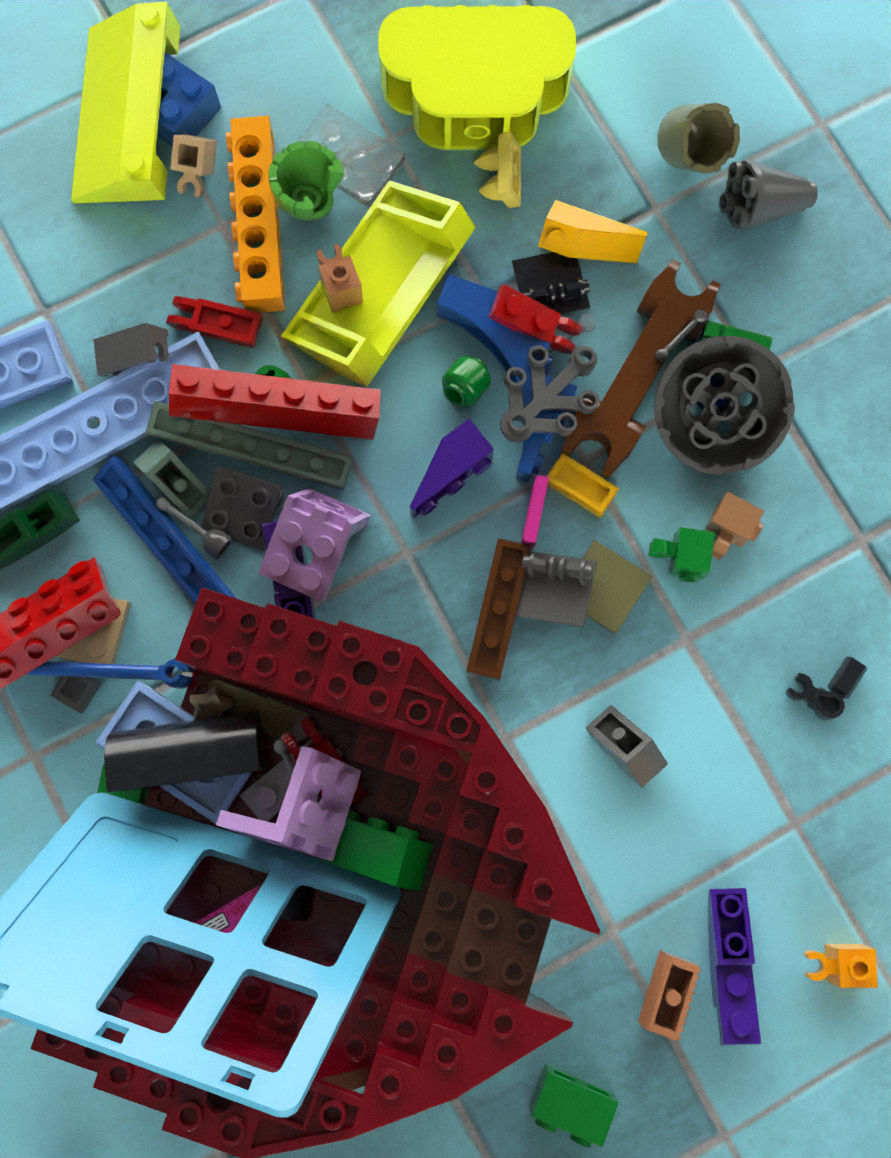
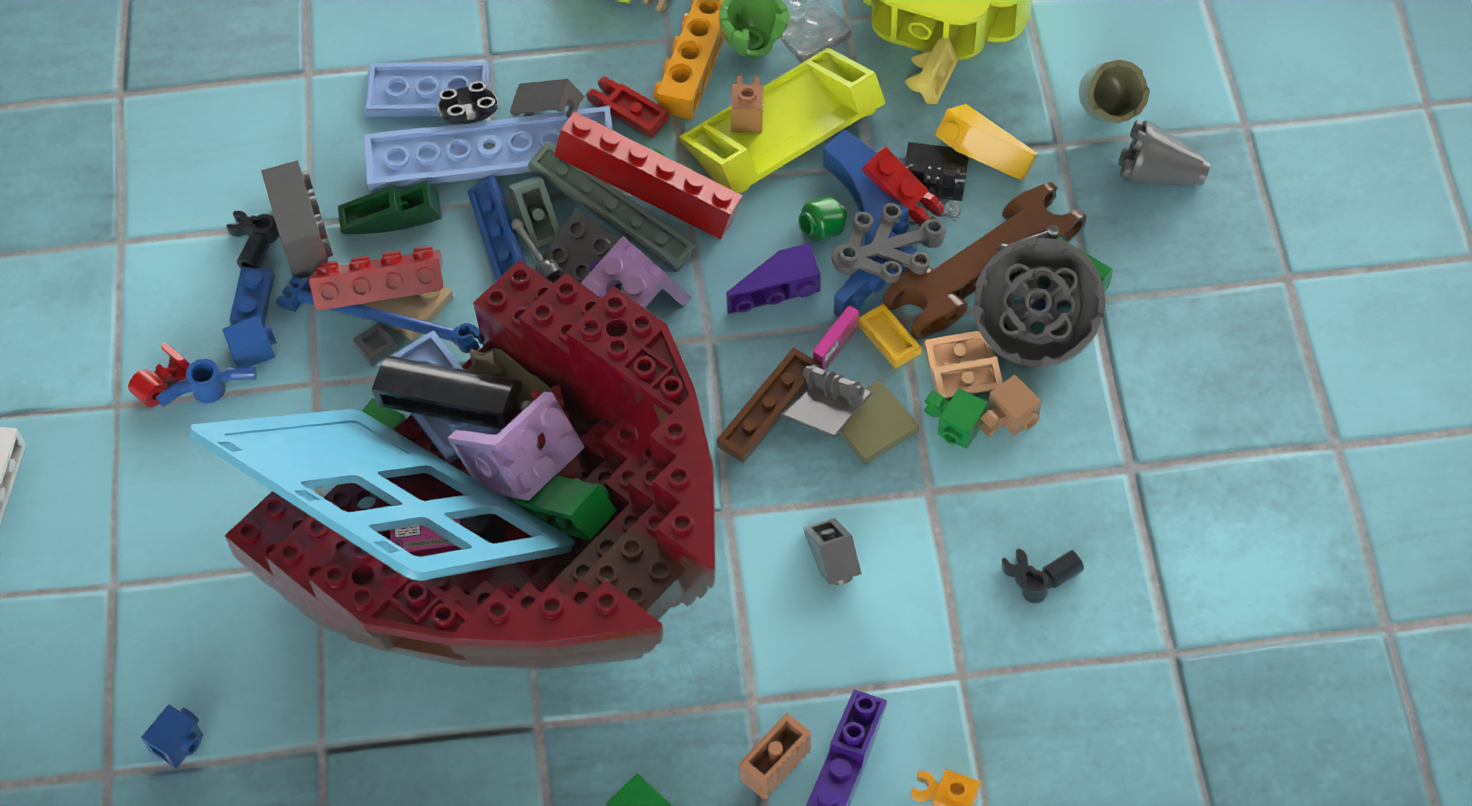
camera: 25 degrees right, 20 degrees down
none -> black dish [437,81,499,124]
none -> light nougat slope [924,331,1003,399]

